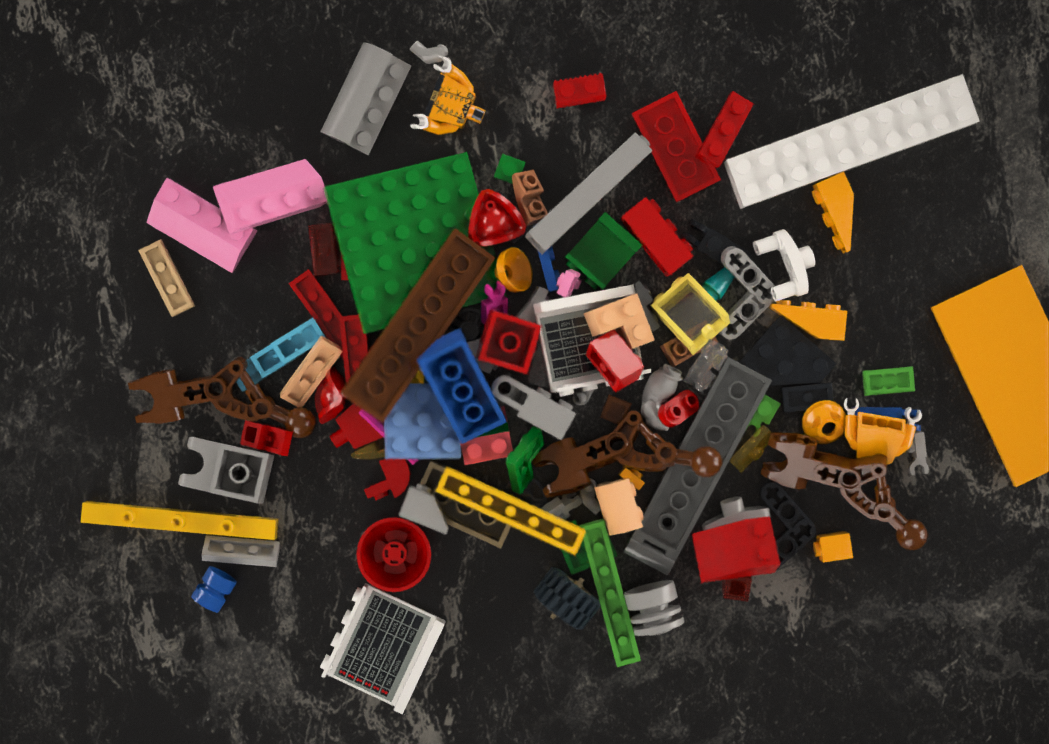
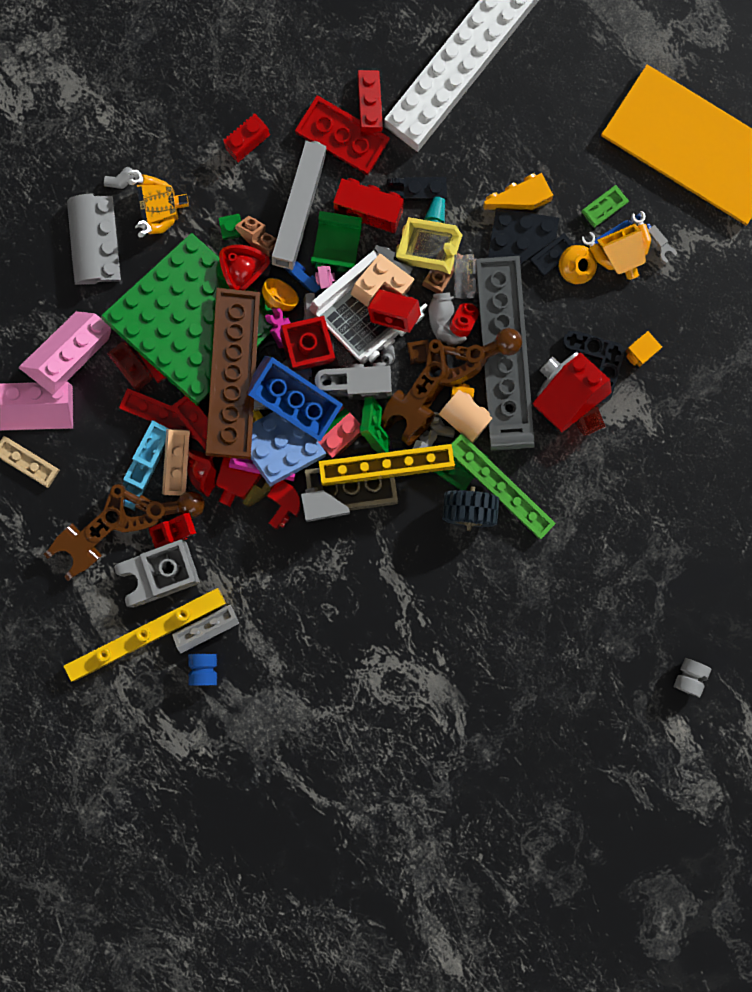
camera: 30 degrees left, 5 degrees down
panel [320,583,446,714] -> none
red piece [357,517,431,592] -> none
light grey wheel [623,580,684,636] -> none
light grey beam [719,246,775,340] -> none
clear yellow plate [730,425,771,473] -> none
bright green plate [745,395,781,438] -> none
white connector [753,229,815,302] -> none
reddish brown piece [760,432,928,551] -> none
light orange slope [812,171,854,253] -> none

